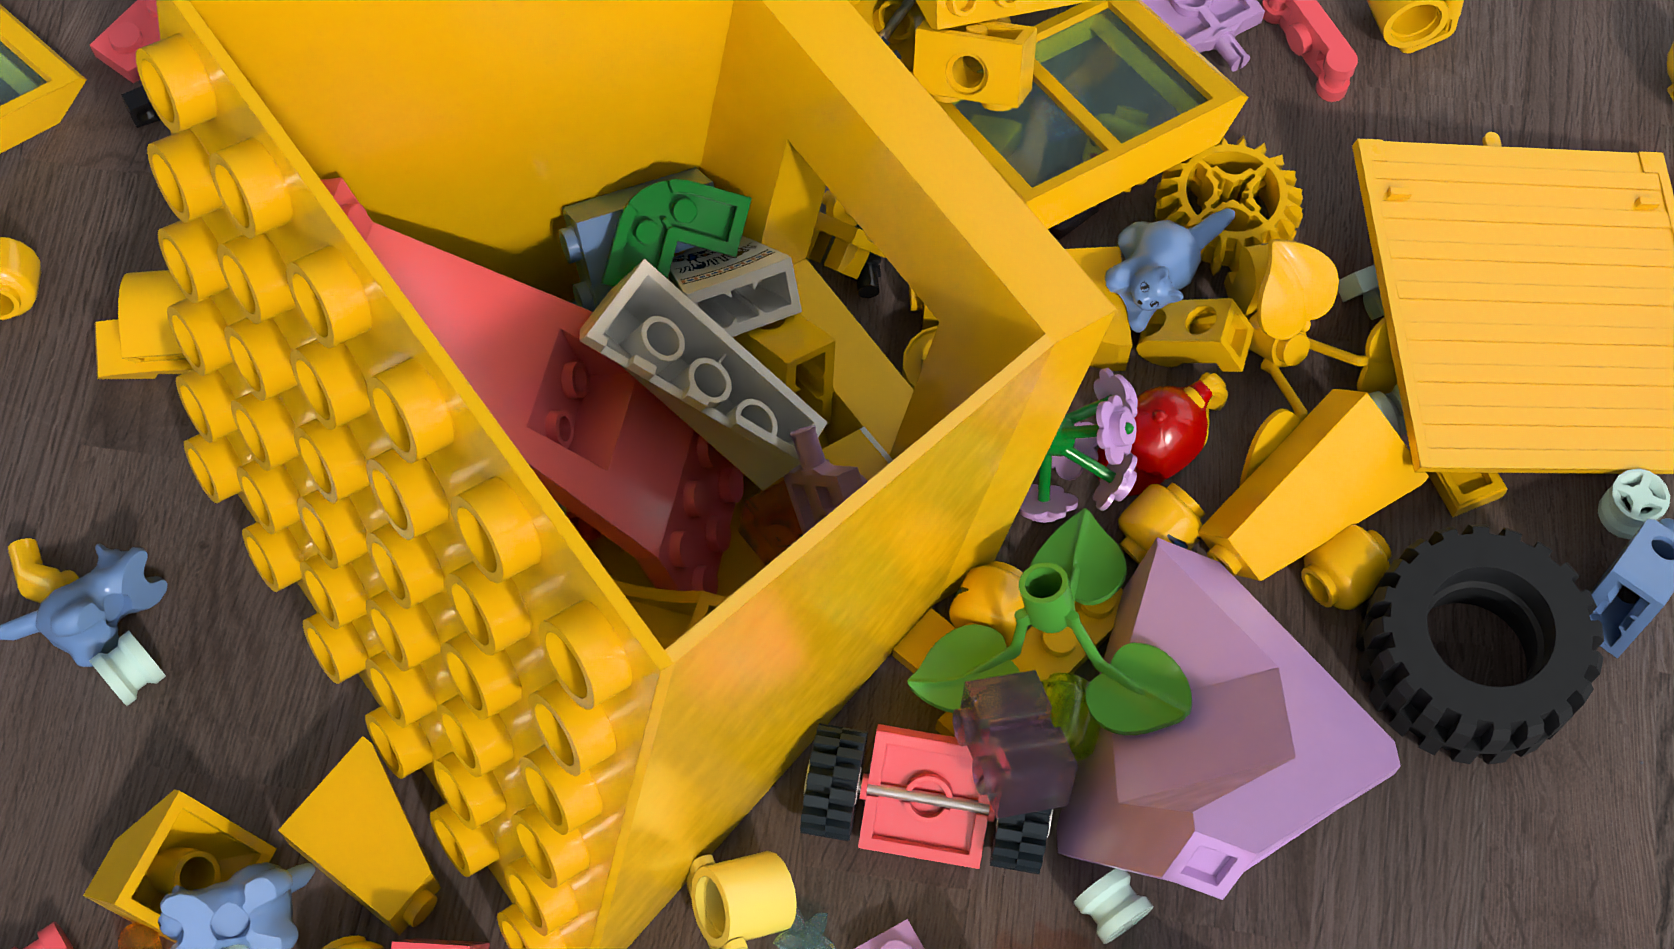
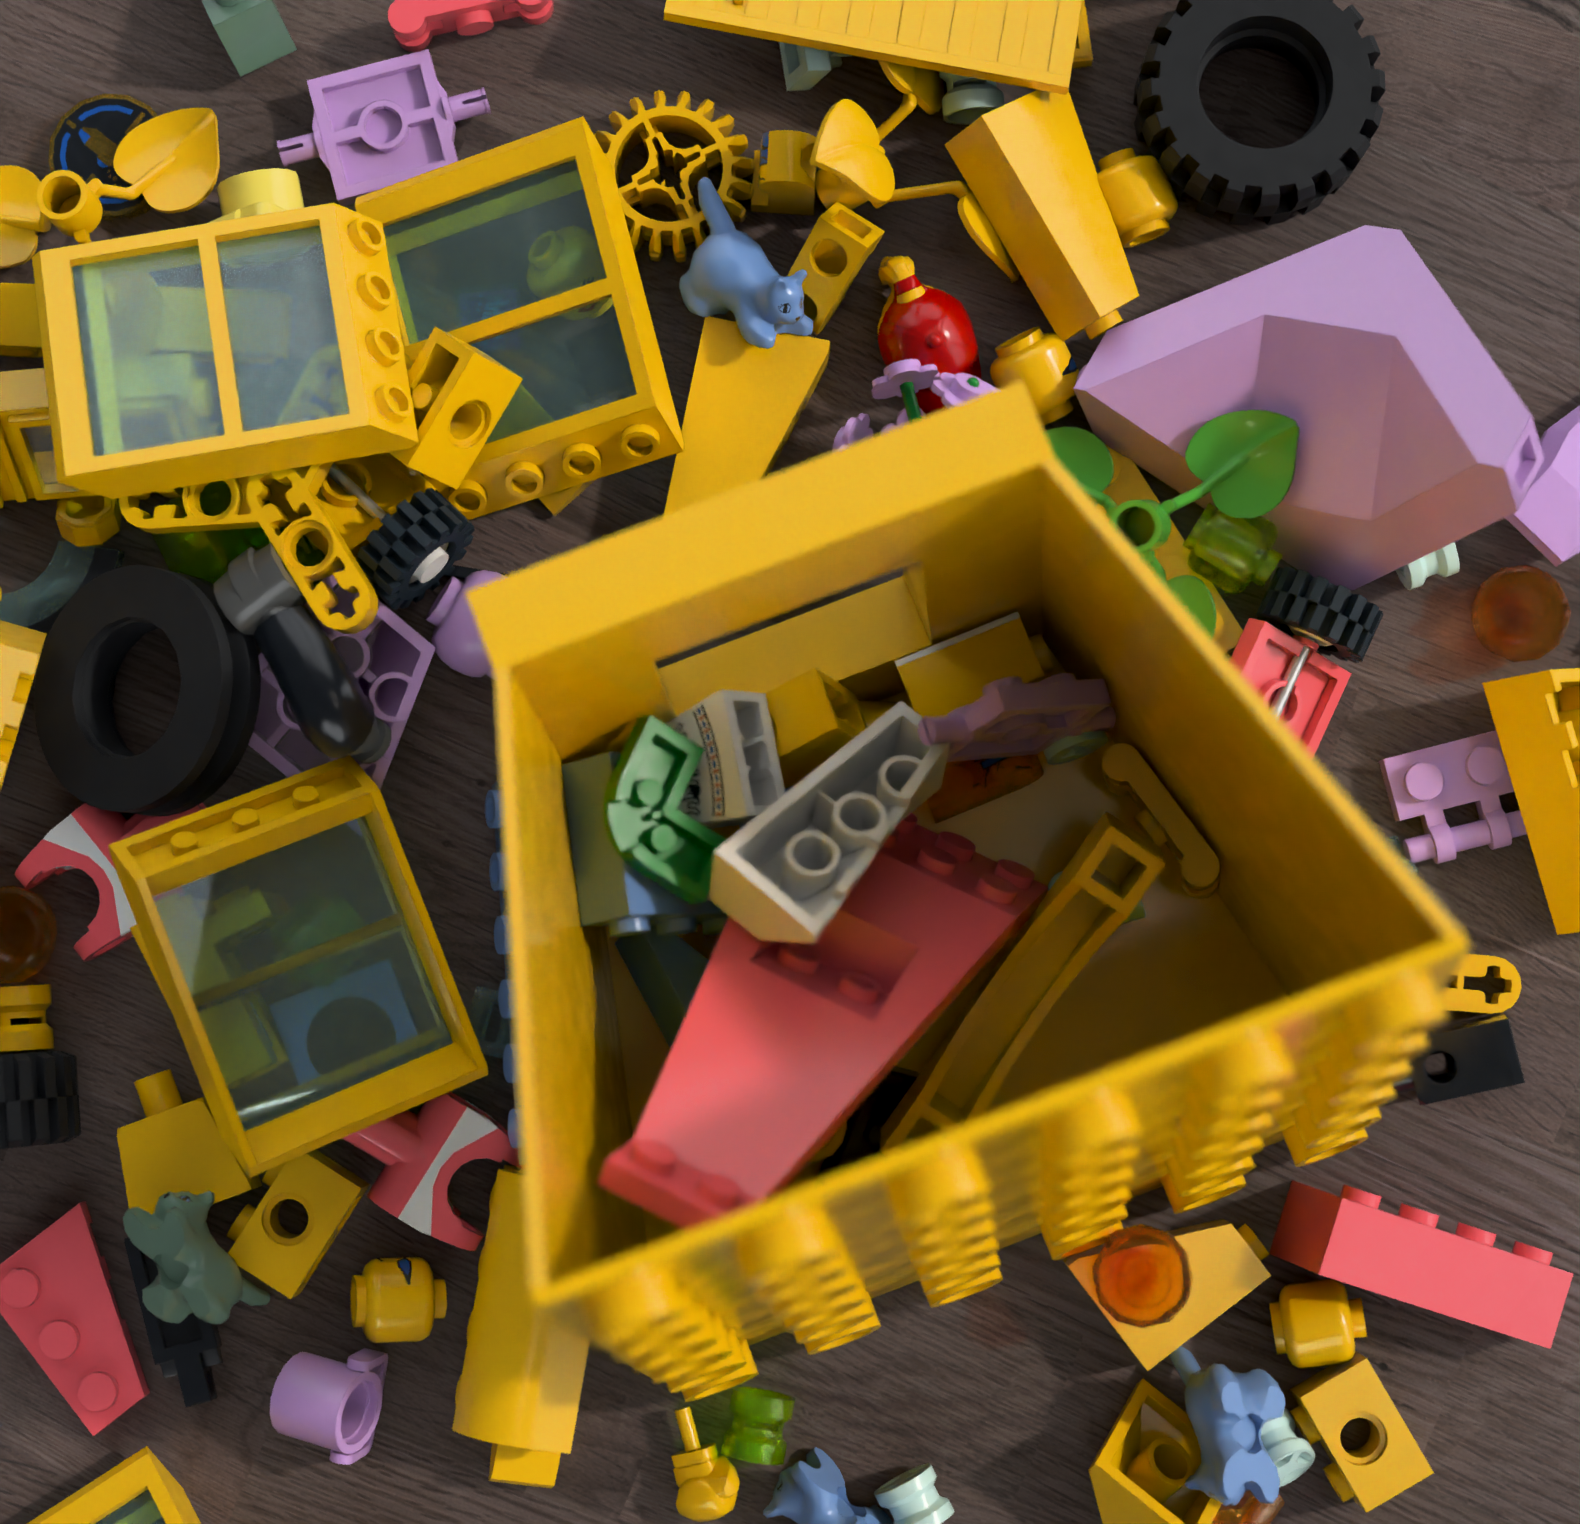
camera: 70 degrees left, 20 degrees up
brick [953,670,1078,819] -> none
none -> lavender piece [270,1348,388,1465]
none -> yellow piece [671,1406,740,1522]
none -> clear neon green wheel [721,1386,795,1465]
none -> clear orange hair [1092,1224,1194,1329]

